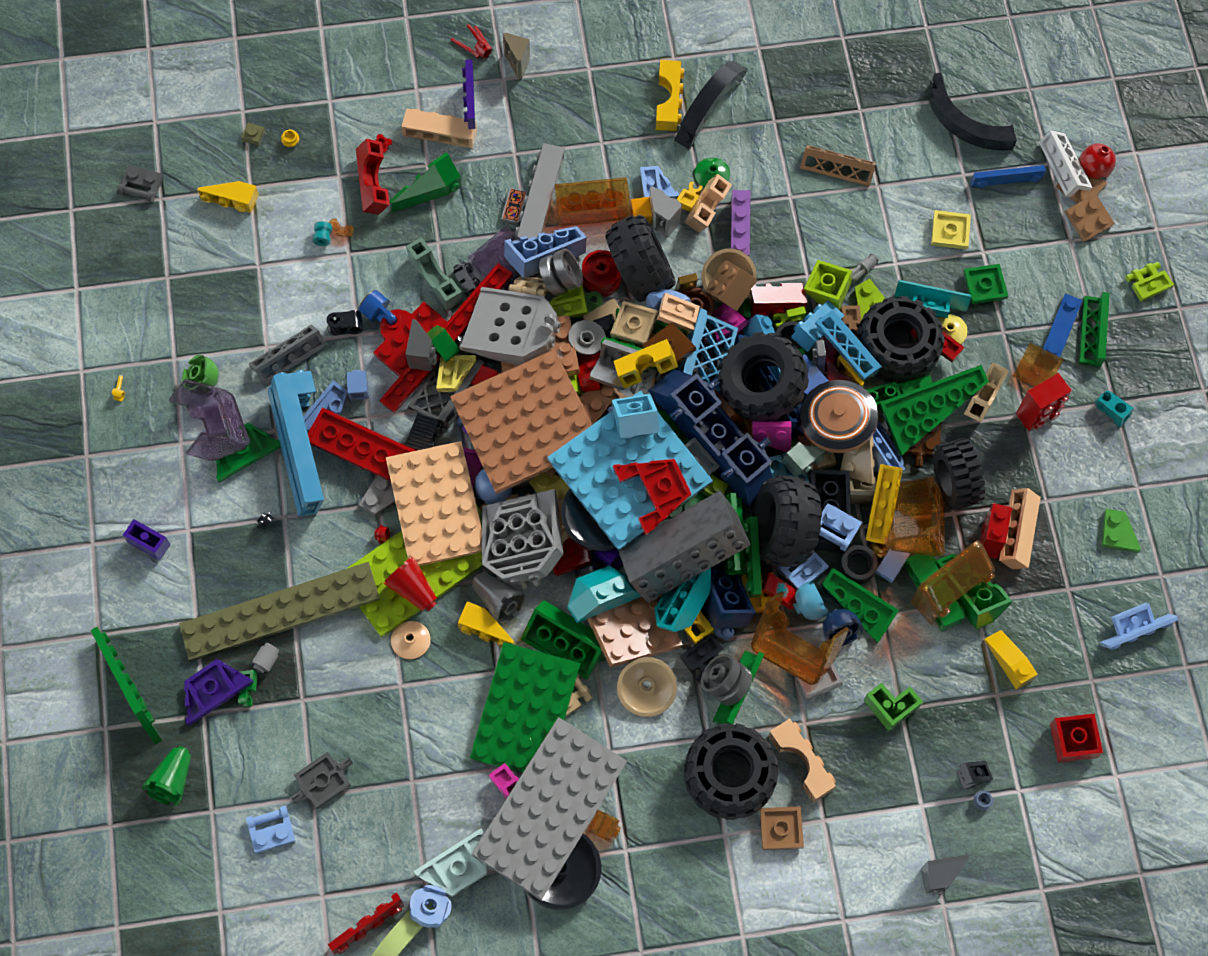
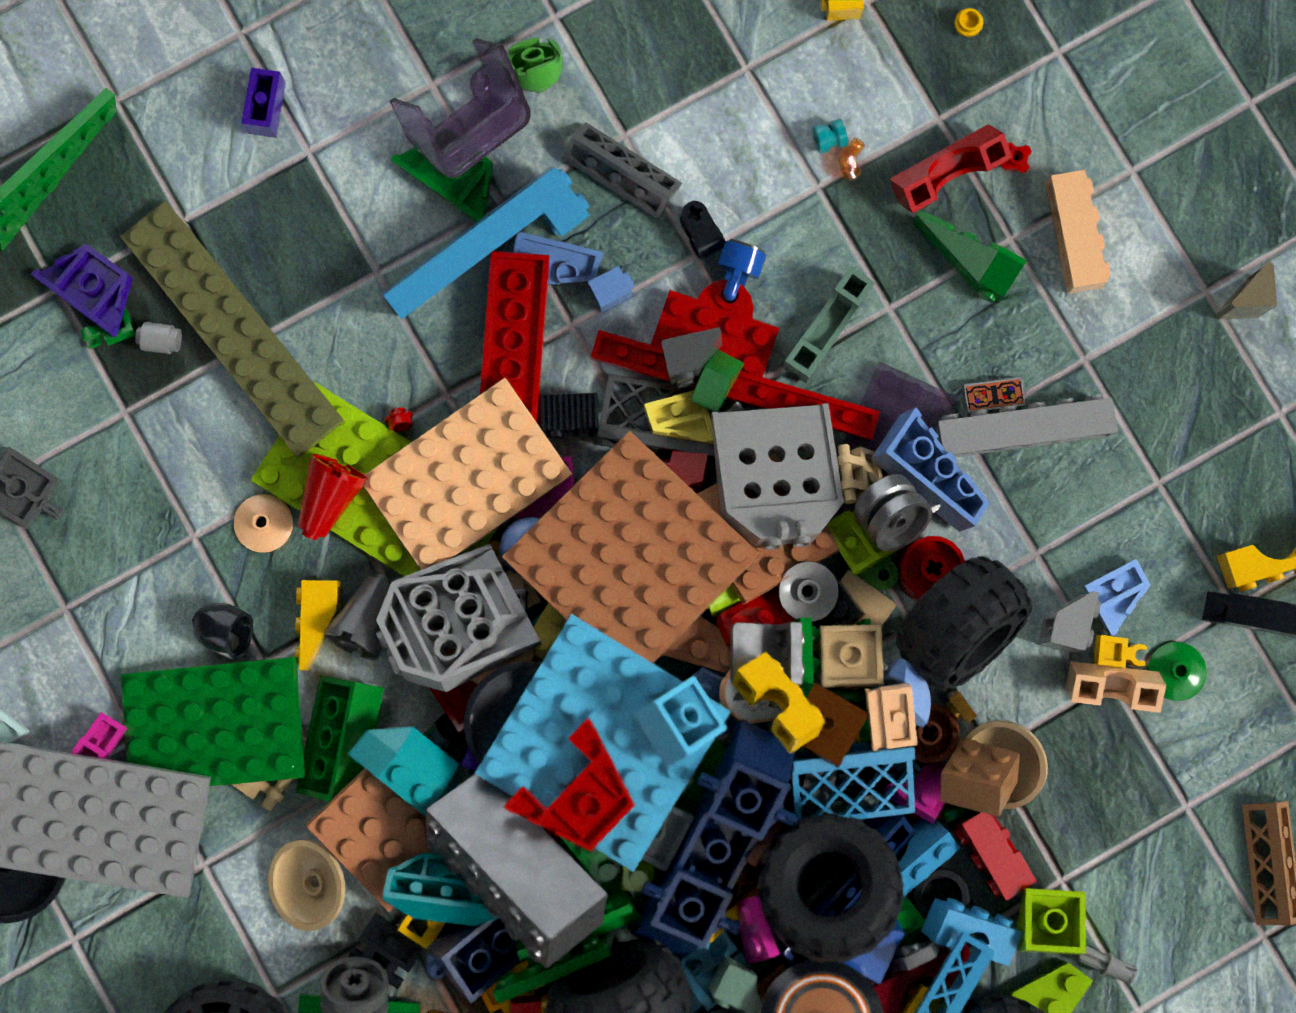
camera: 65 degrees right, 15 degrees up
black plate [257,511,274,530] -> none
light grey wing [358,476,396,516] -> none
red plant [450,24,493,59] -> none
black hinge [453,259,481,296] -> none
dark purple wing [462,59,476,129] -> none
clear orange brick [555,177,631,227] -> none
clear orange brick [588,810,621,842] -> none
light orange brick [630,197,652,225] -> none
medium lavender arch [730,190,751,256] -> none
lime plate [773,307,806,329] -> none
medium nougat plate [840,305,861,336] -> none
none -> black piece [192,603,253,660]

